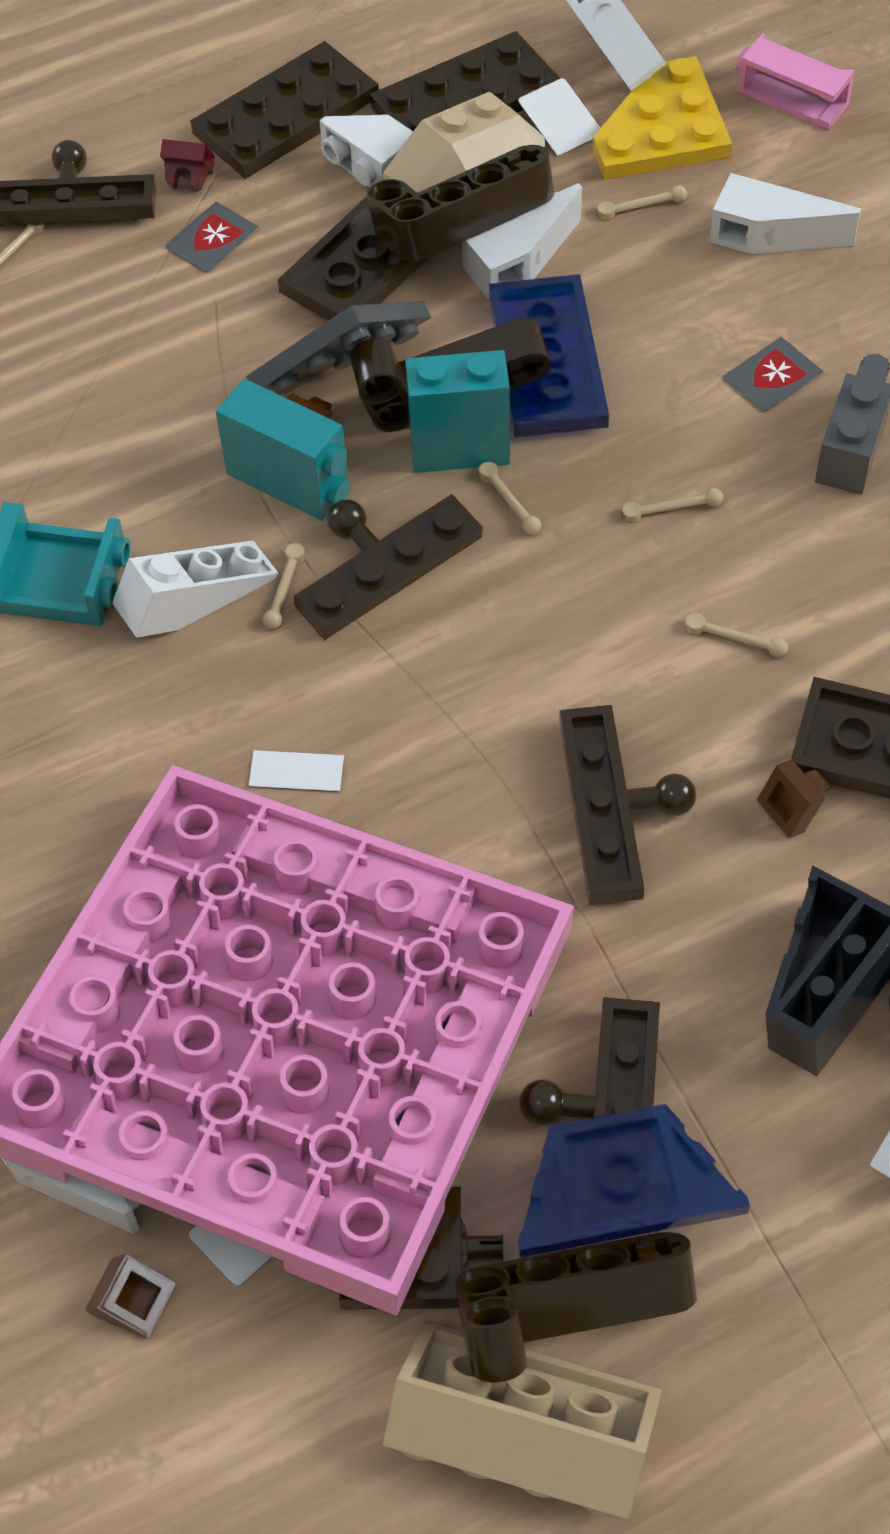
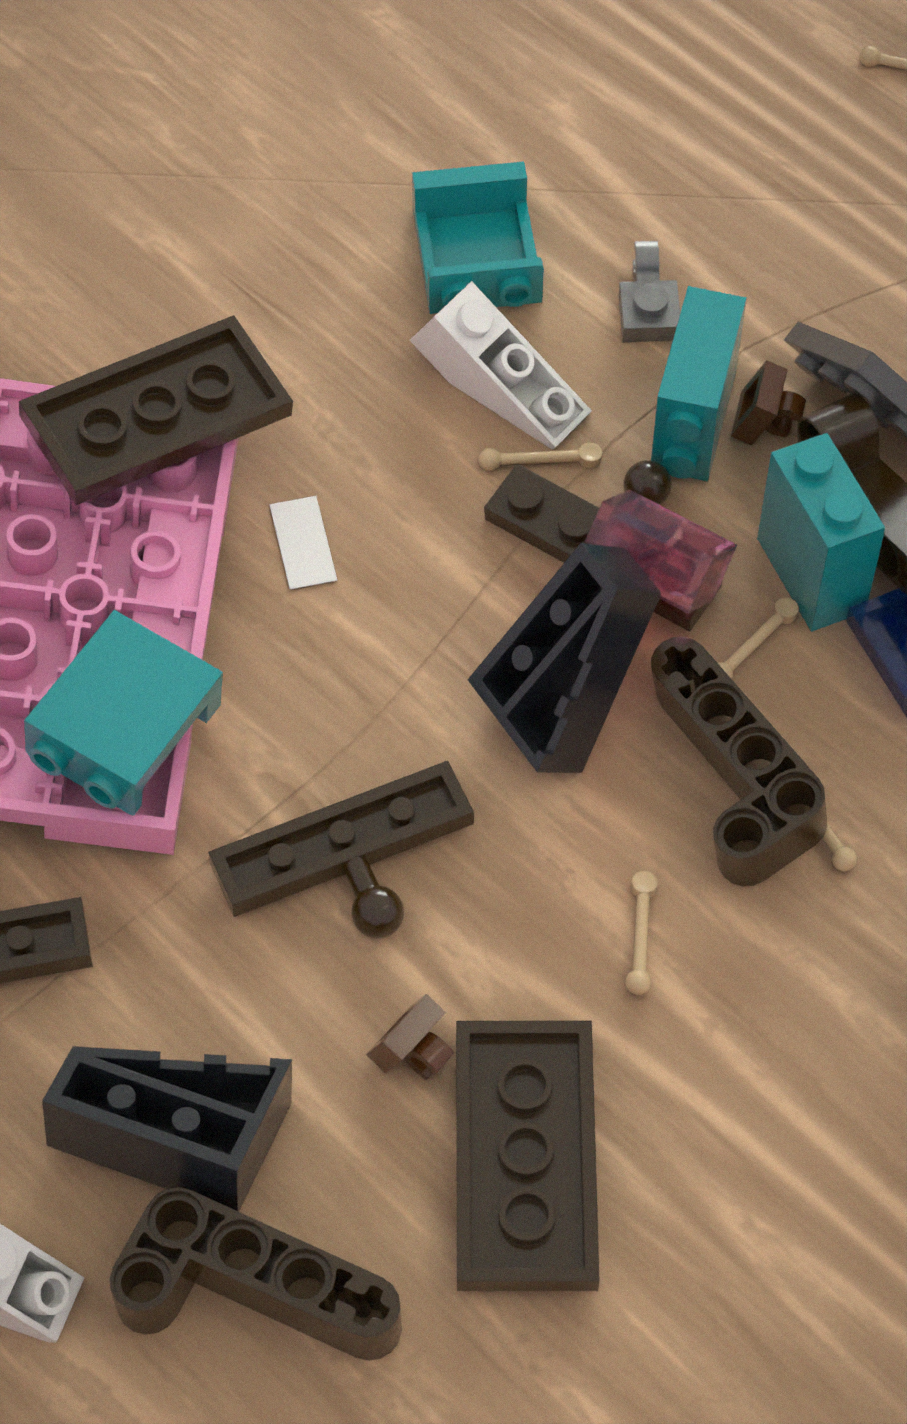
camera: 70 degrees right, 0 degrees up
none -> dark brown plate [19,315,293,505]
none -> teal panel [24,610,223,816]
none -> black wedge [467,543,662,773]
none -> clear pink brick [585,490,737,614]
none -> flat silver plate [618,241,680,342]
none -> dark brown beam [651,637,828,886]

